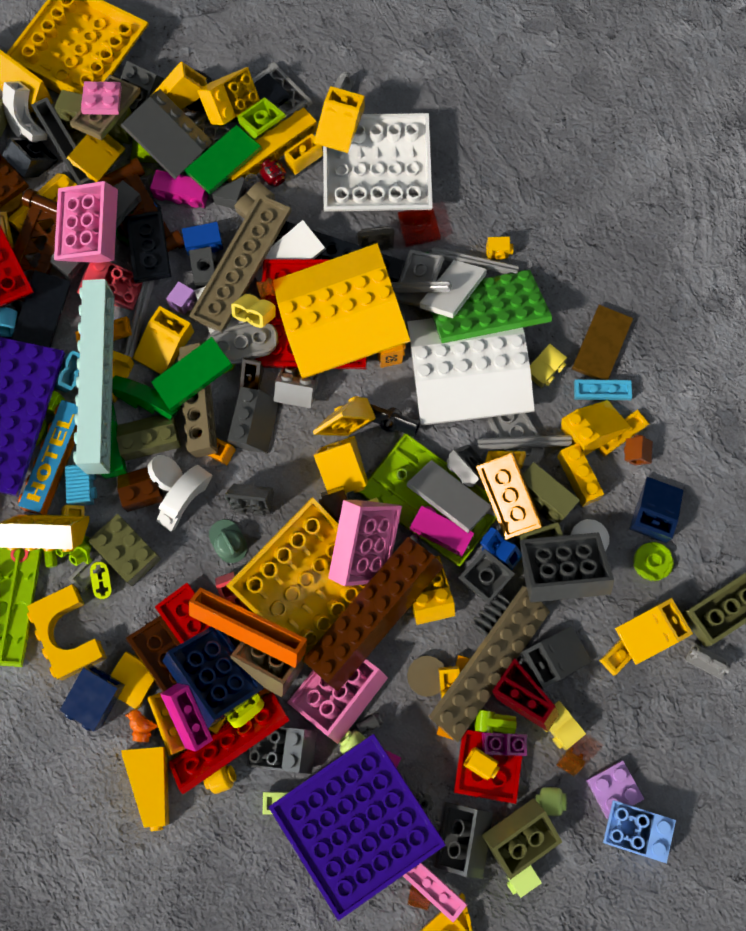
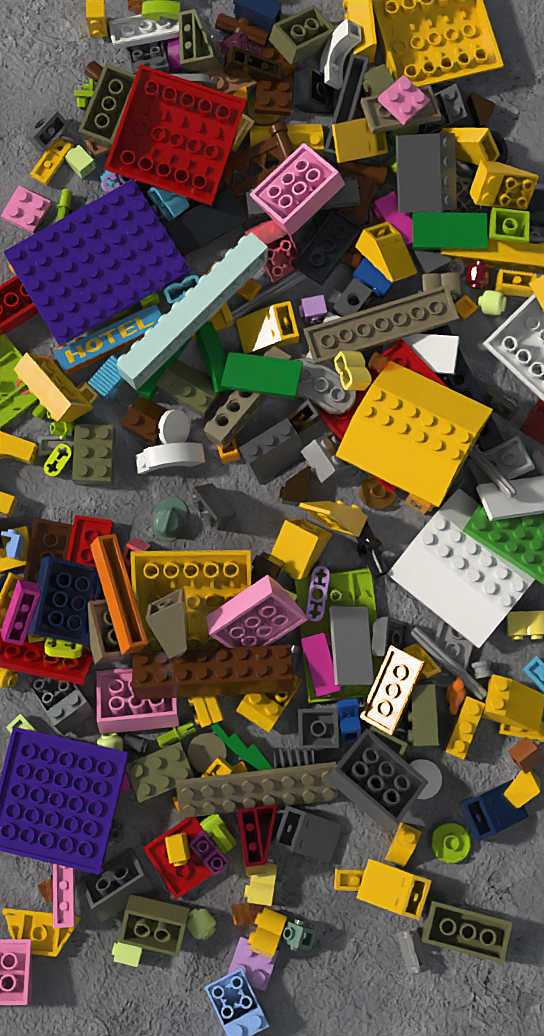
camera: 45 degrees right, 5 degrees up
none -> light blue bracket [1,529,25,560]
none -> olive brick [126,742,196,803]
none -> dark tan slope [146,588,189,659]
none -> lime axle [157,720,196,748]
none -> yellow brick [187,696,224,728]
none -> green slope [211,722,273,770]
none -> yellow brick [247,908,287,959]
none -> dark brown slope [279,466,311,506]
none -> sand green brick [281,919,316,951]
none -> lavender beam [306,566,330,622]
none -> yellow slope [355,222,417,282]
none -> pearl gold tile [360,474,398,510]
none -> yellow slope [385,822,421,868]
none -> orange animal [445,677,466,715]
none -> light orange plate [454,294,478,321]
none -> dark brown slope [467,92,496,128]
none -> light grey wheel [471,660,493,679]
none -> yellowish green head [478,290,507,316]
none -> yellow slope [503,770,540,808]

